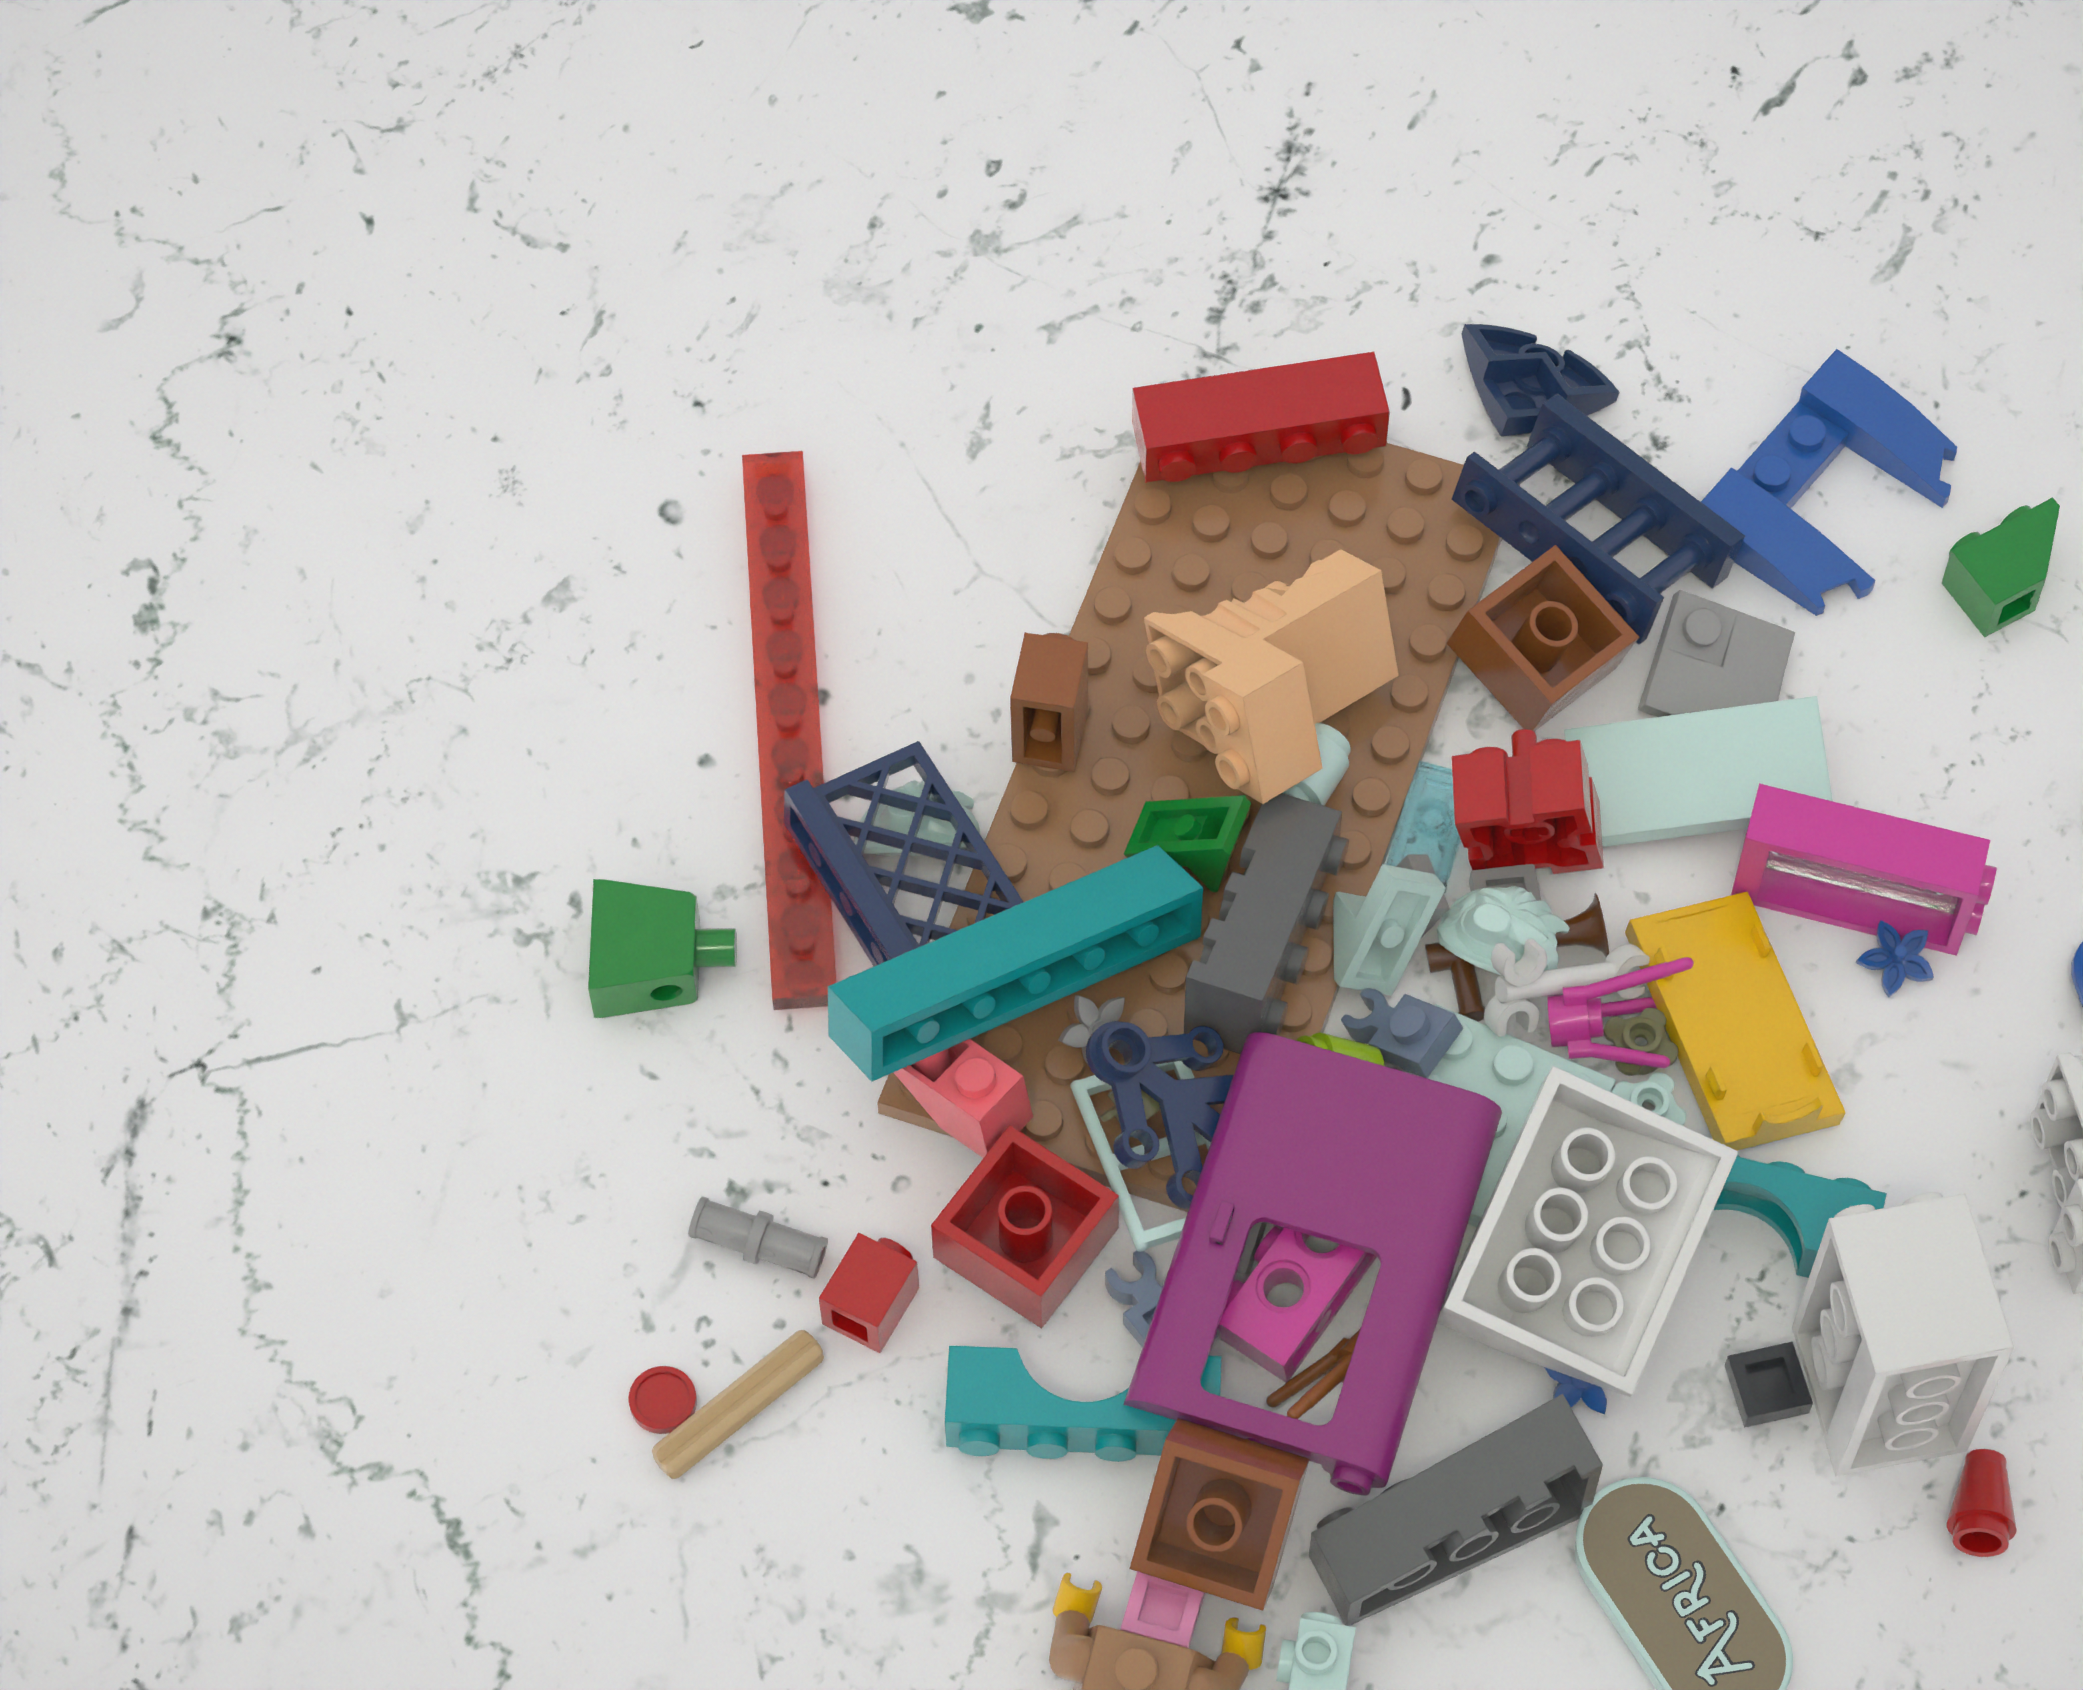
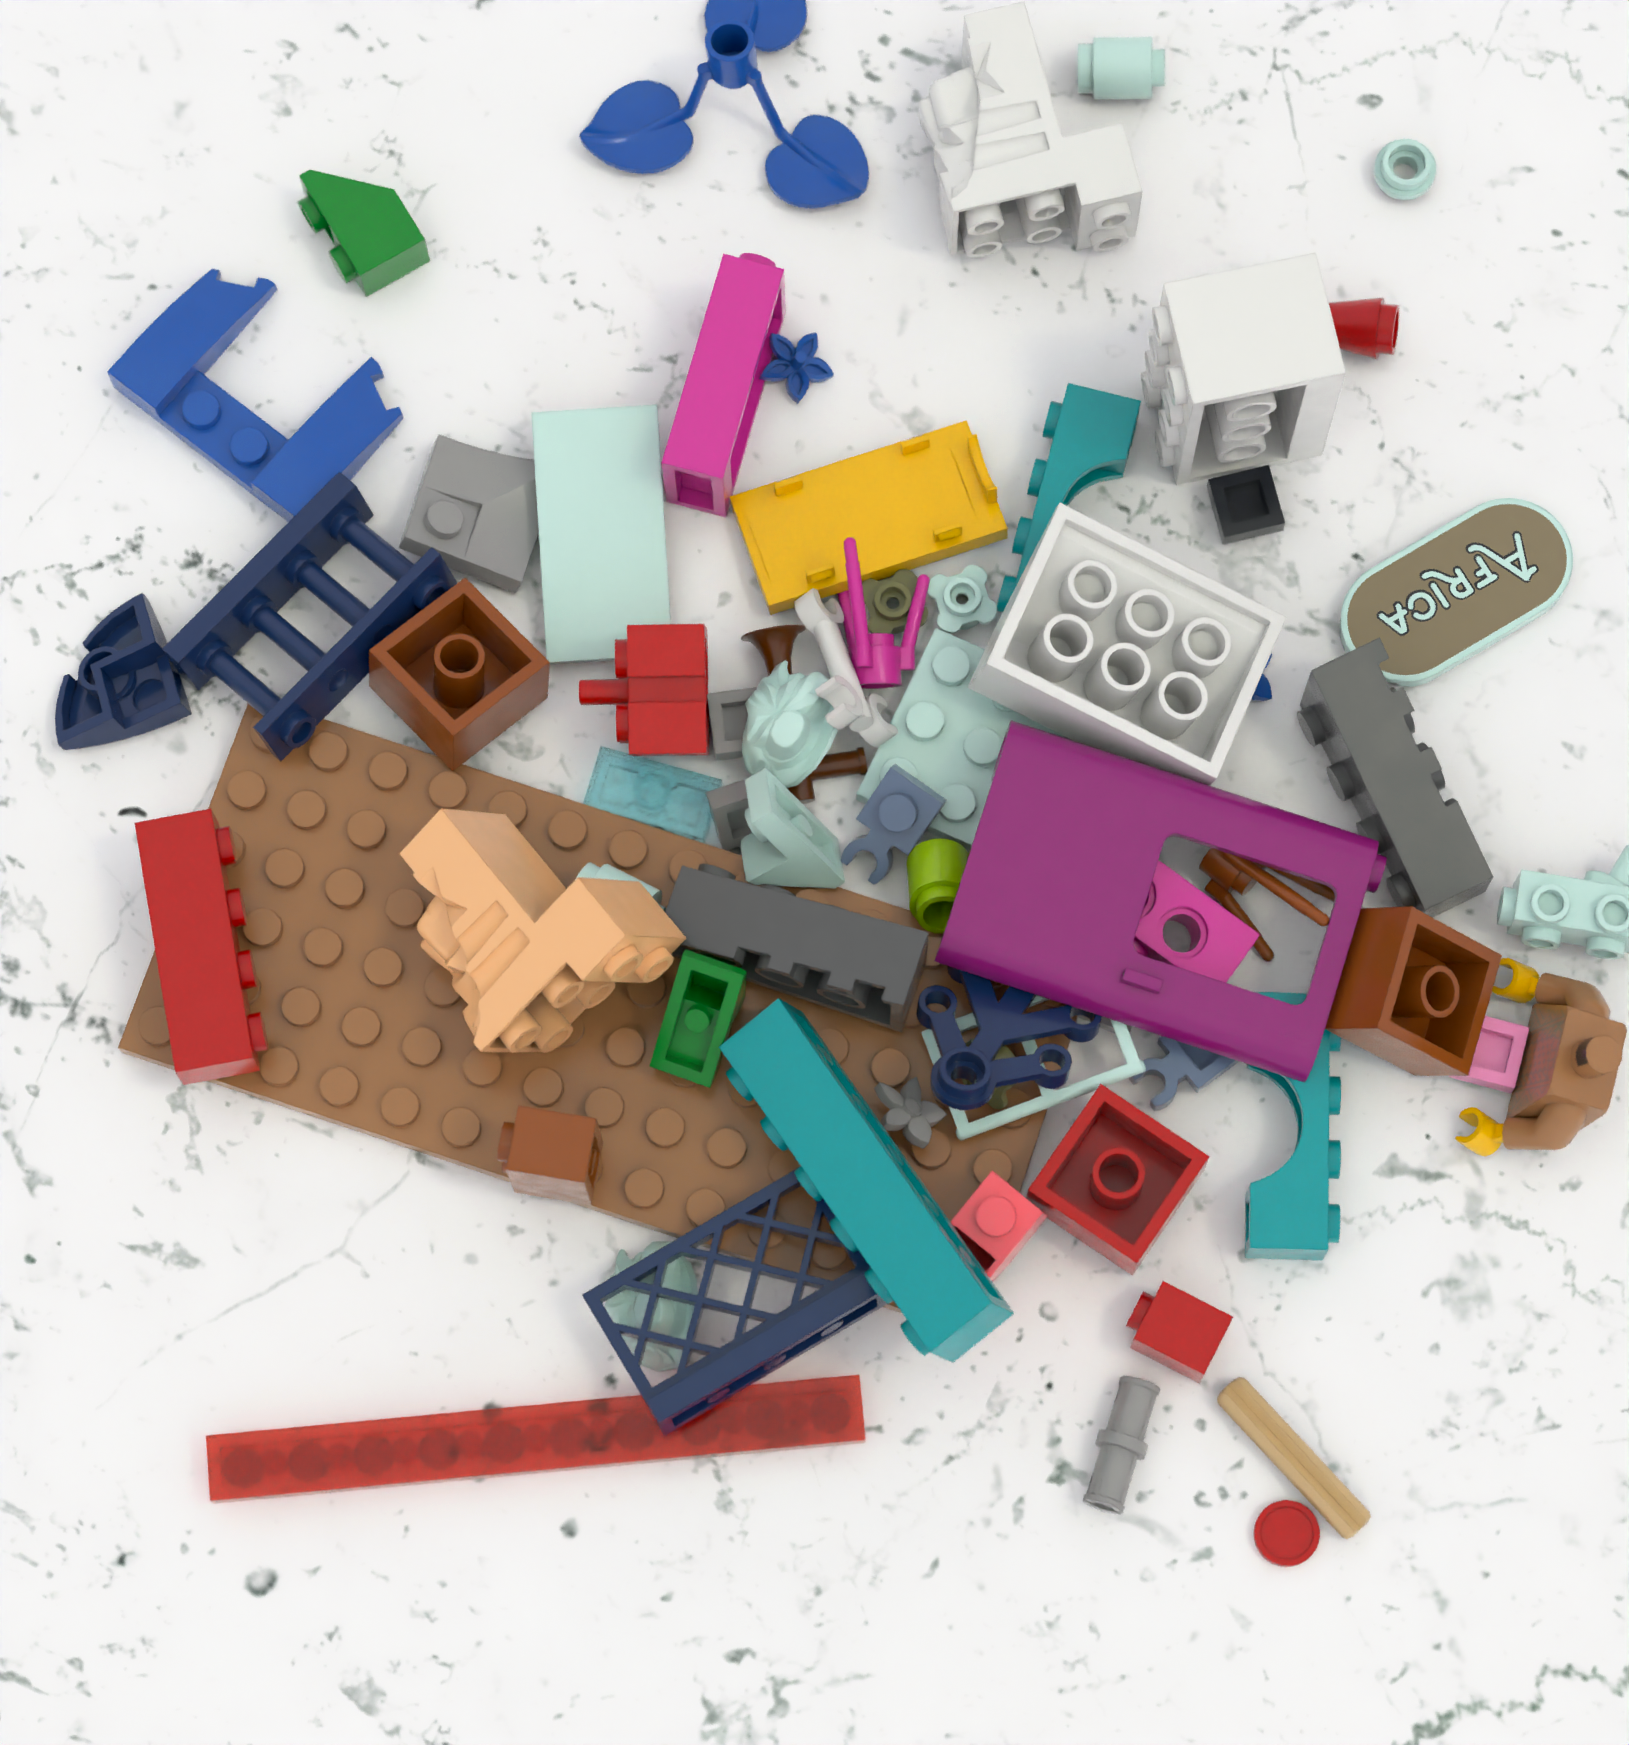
camera: 90 degrees left, 15 degrees up
green torso [588,879,737,1018] -> none

